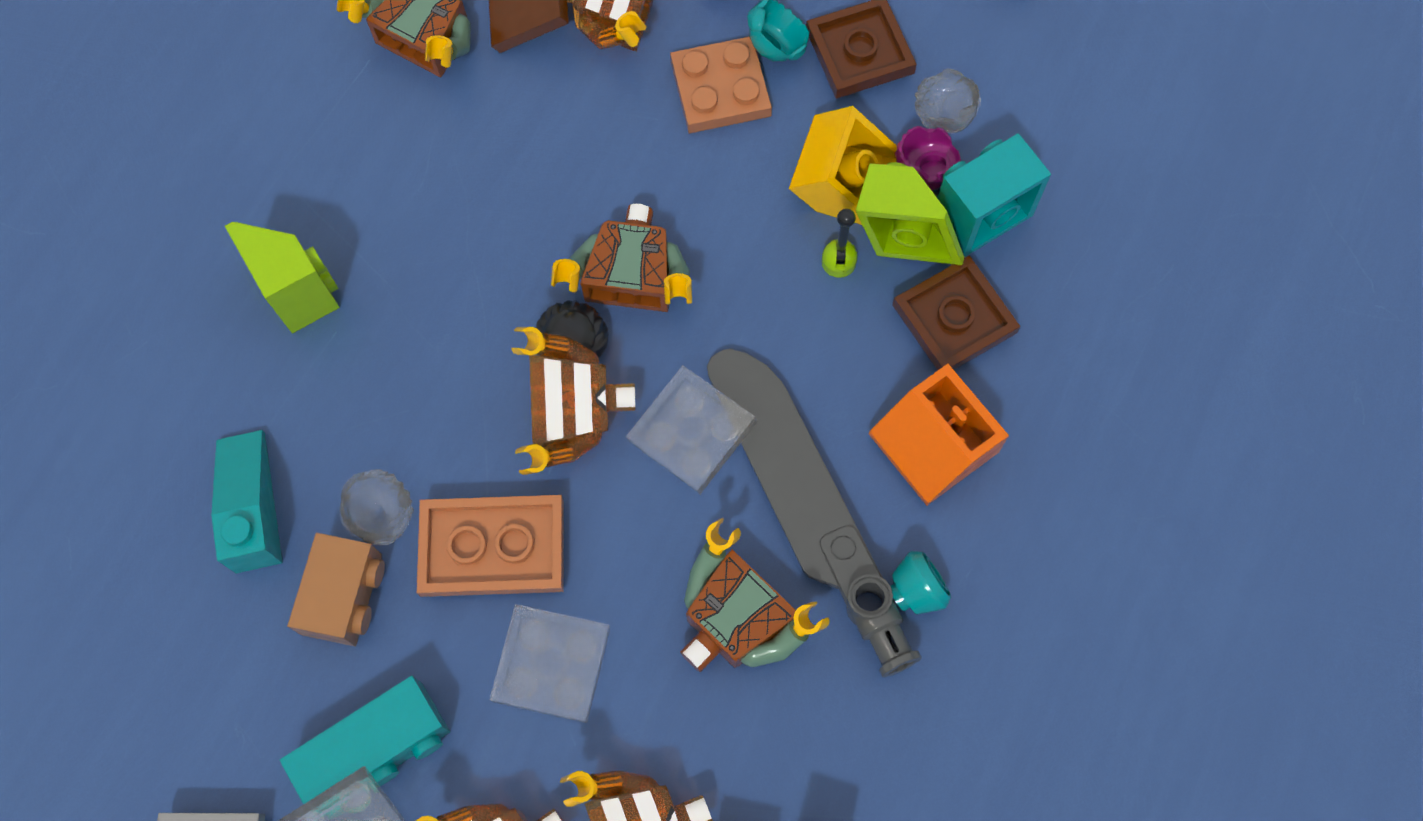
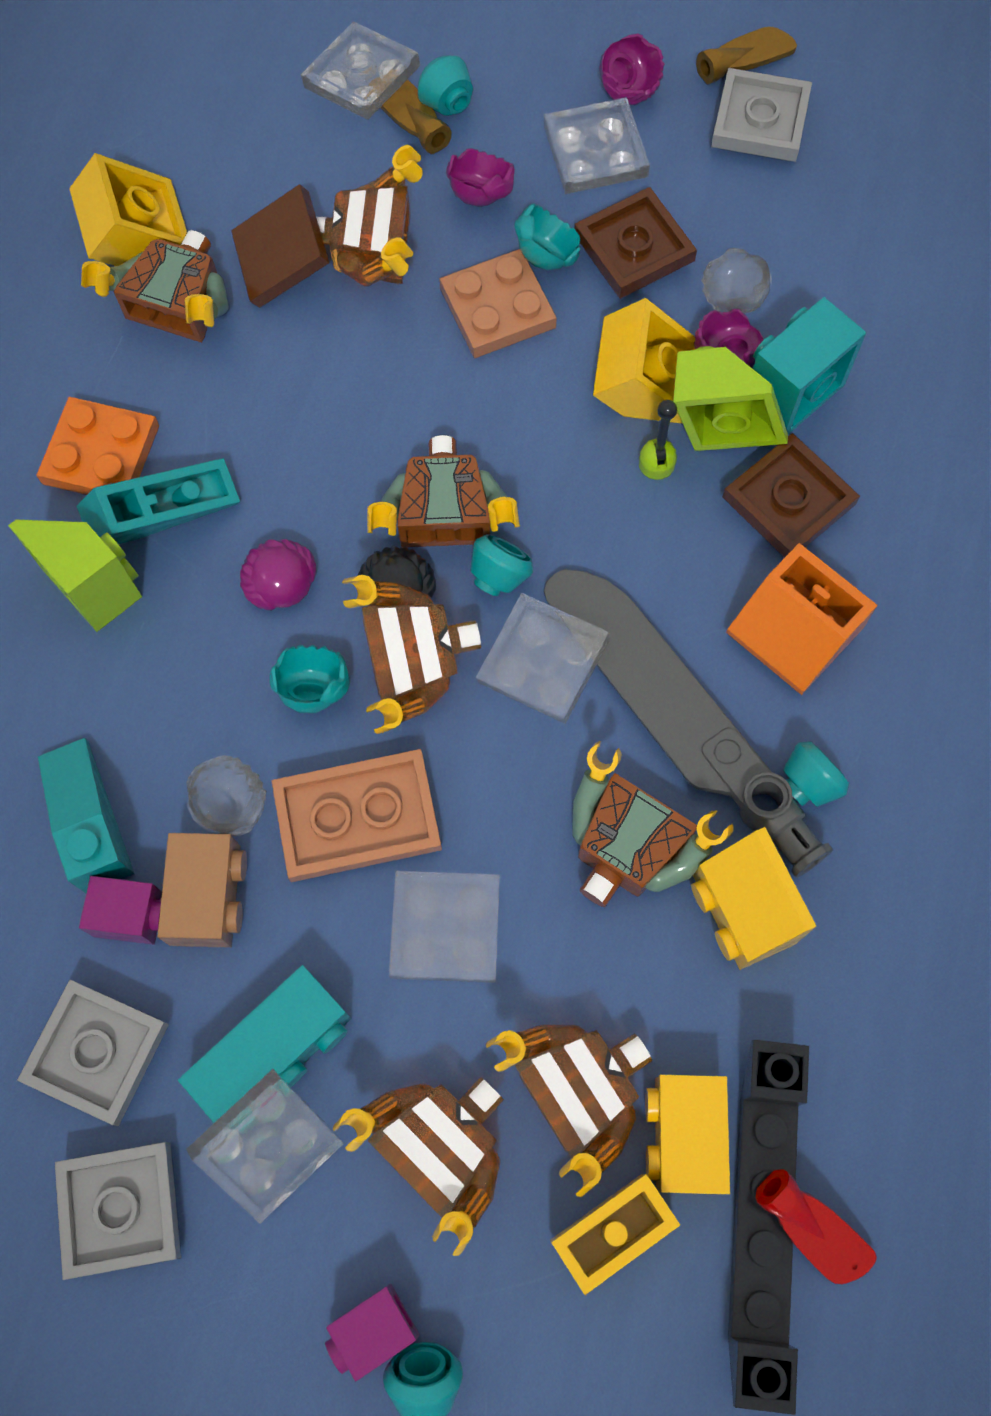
camera: 10 degrees left, 0 degrees up
none -> light grey plate [17,980,169,1126]
none -> orange plate [36,397,159,495]
none -> teal slope [76,458,240,544]
none -> magenta brick [79,876,162,945]
none -> magenta hair [240,539,317,611]
none -> teal hair [269,645,351,713]
none -> teal cone [470,534,533,596]
none -> yellow slope [691,827,817,970]

